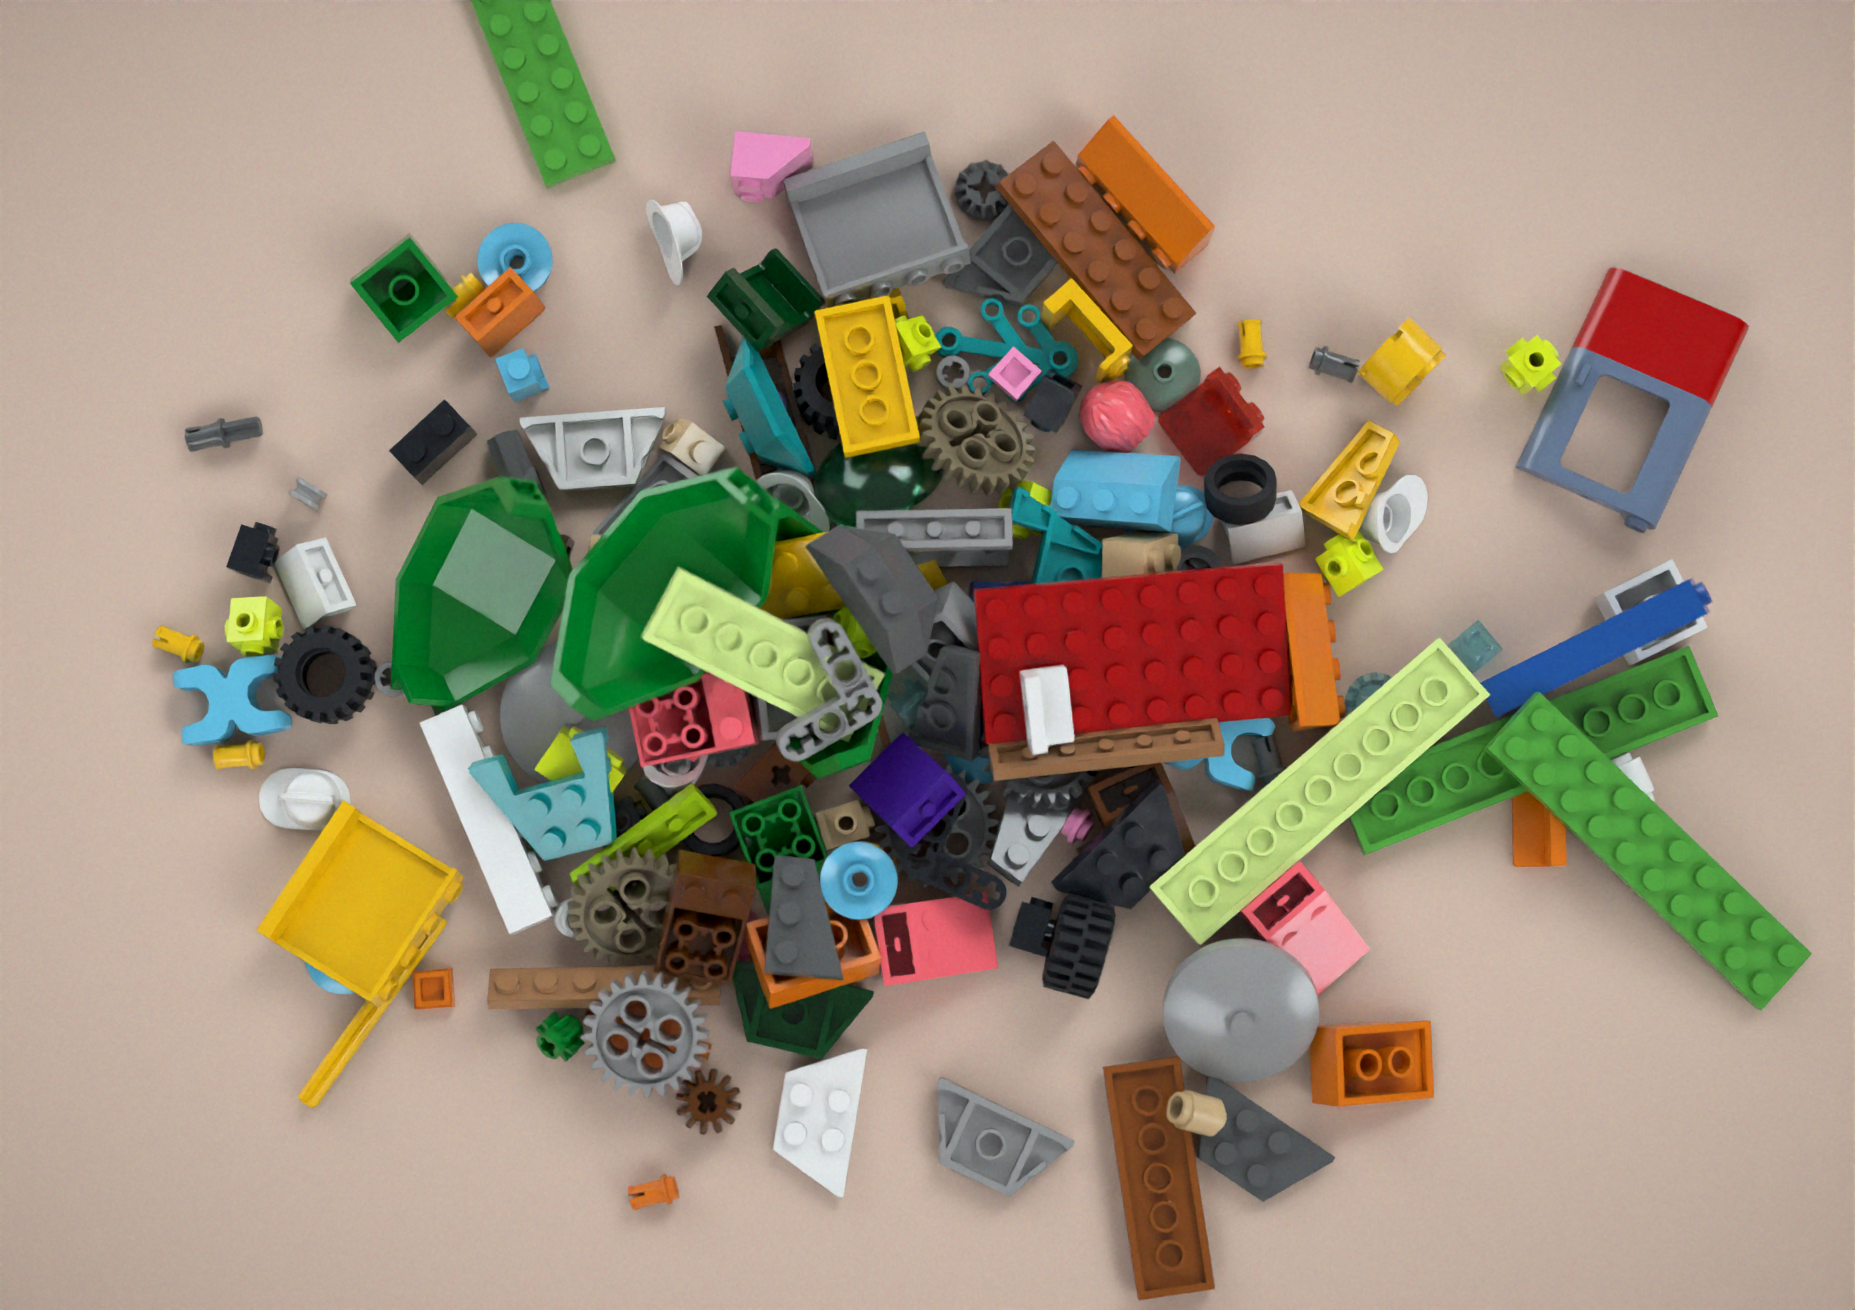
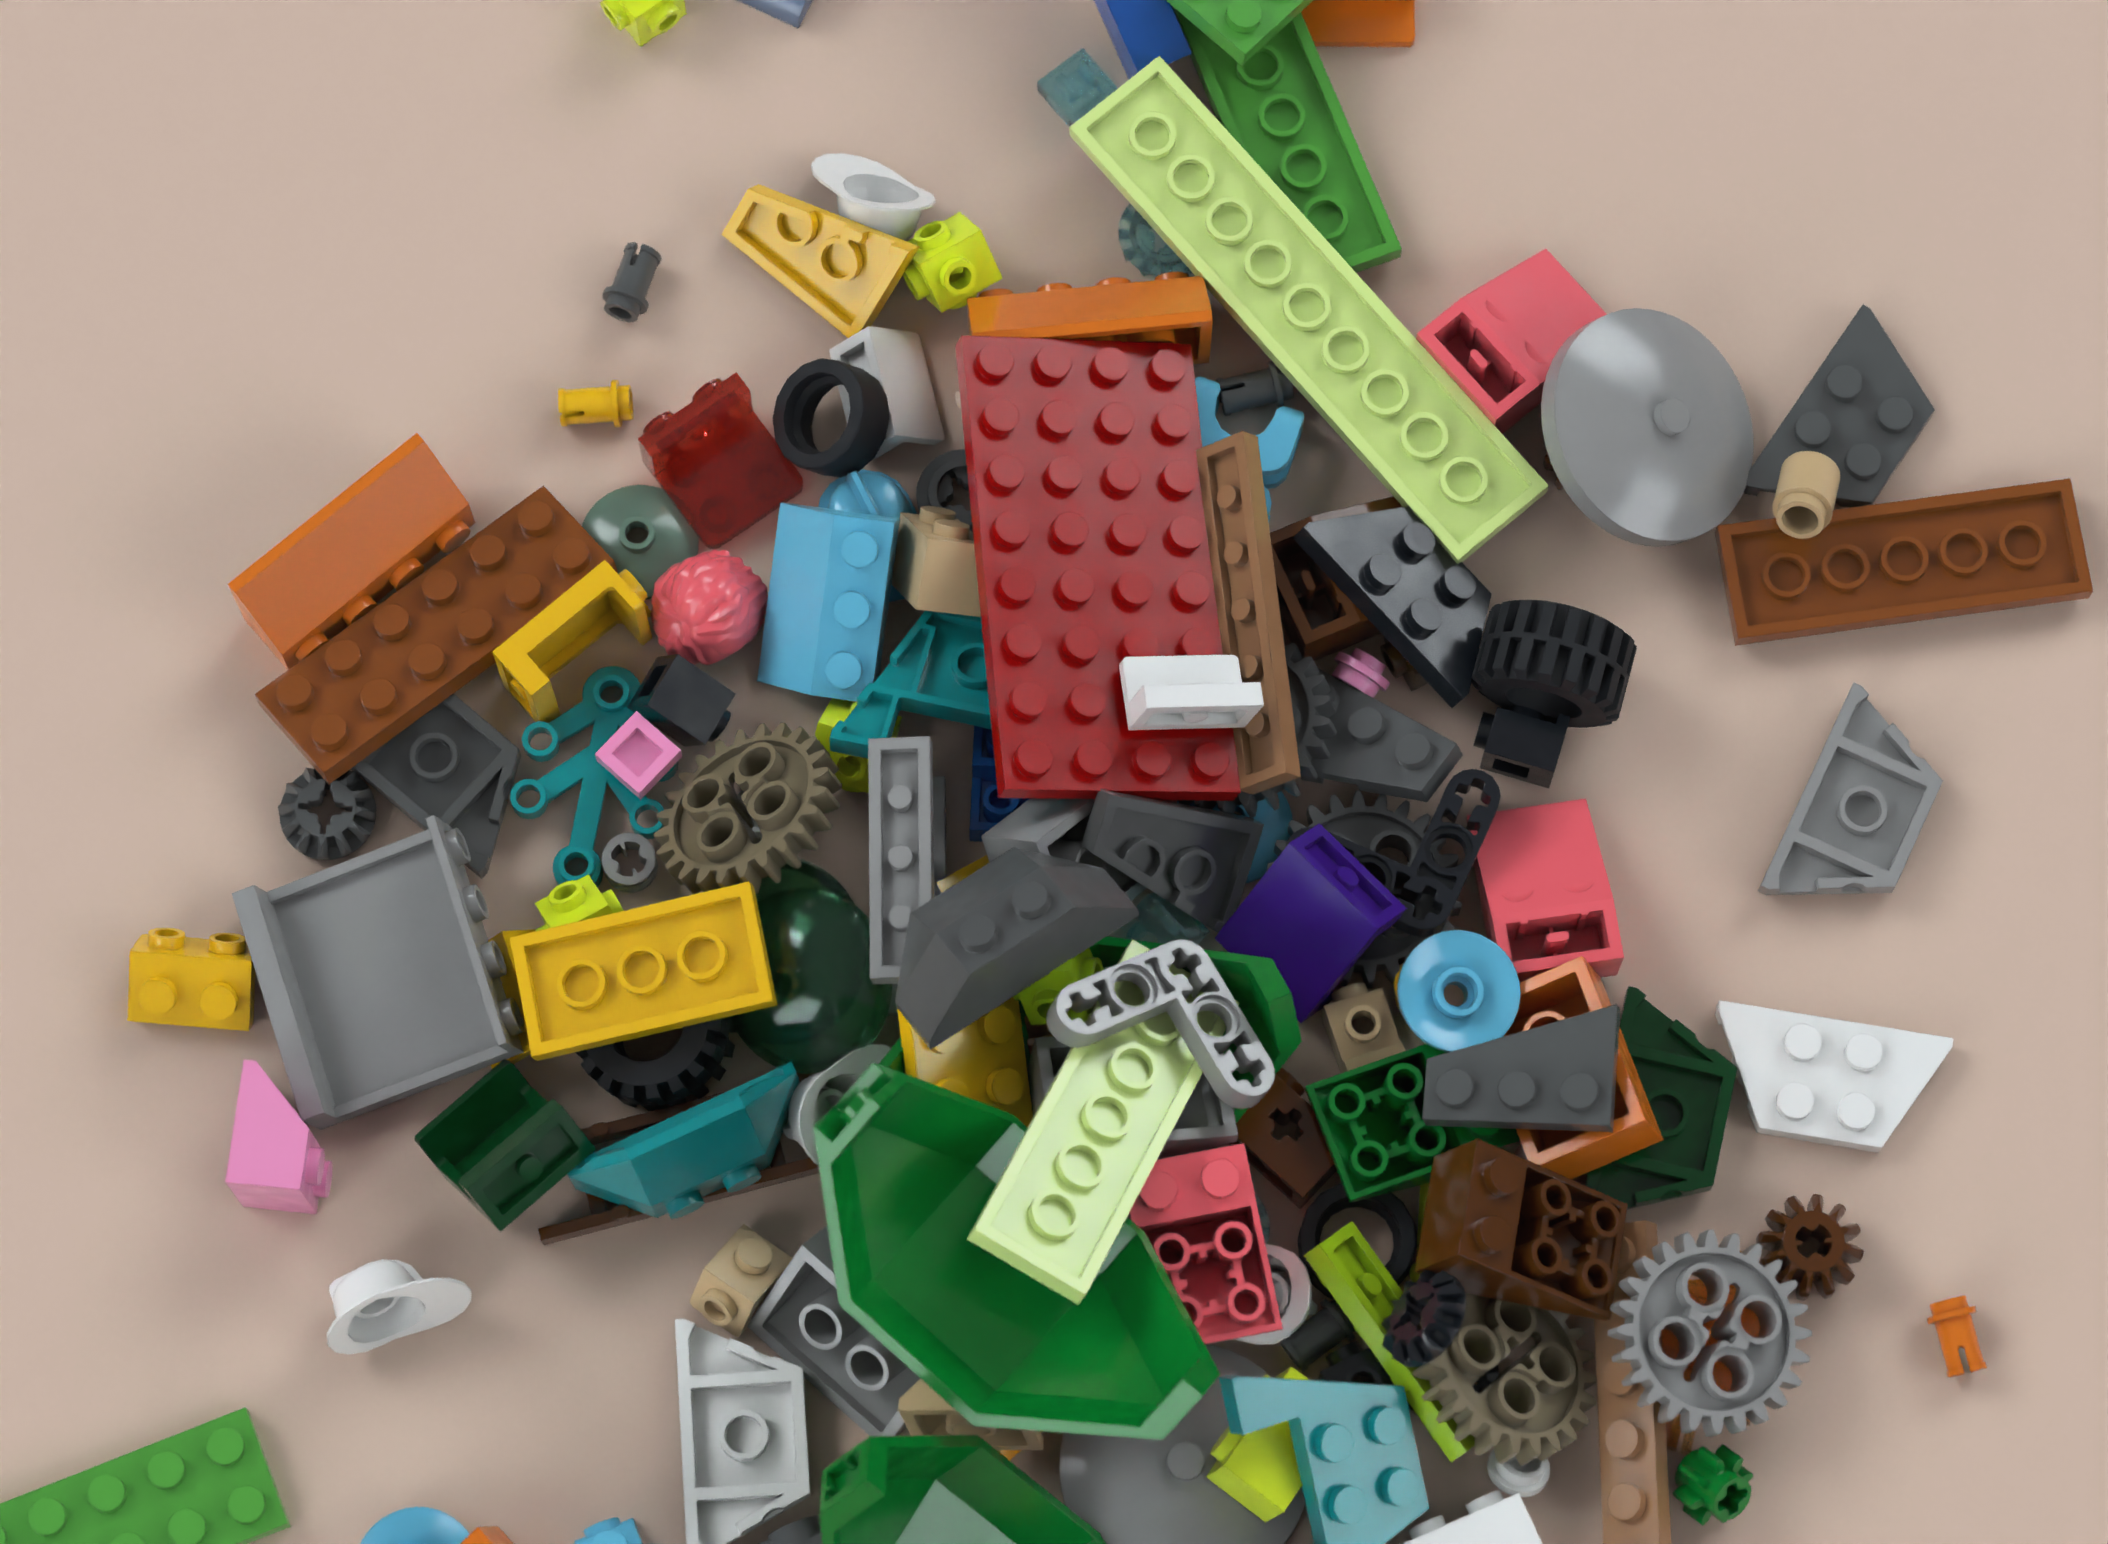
camera: 90 degrees left, 10 degrees down
orange slope [1310,1020,1434,1107] -> none
yellow brick [1357,317,1447,407] -> none
none -> yellow bracket [127,928,256,1031]
none -> black gear [1381,1270,1466,1367]

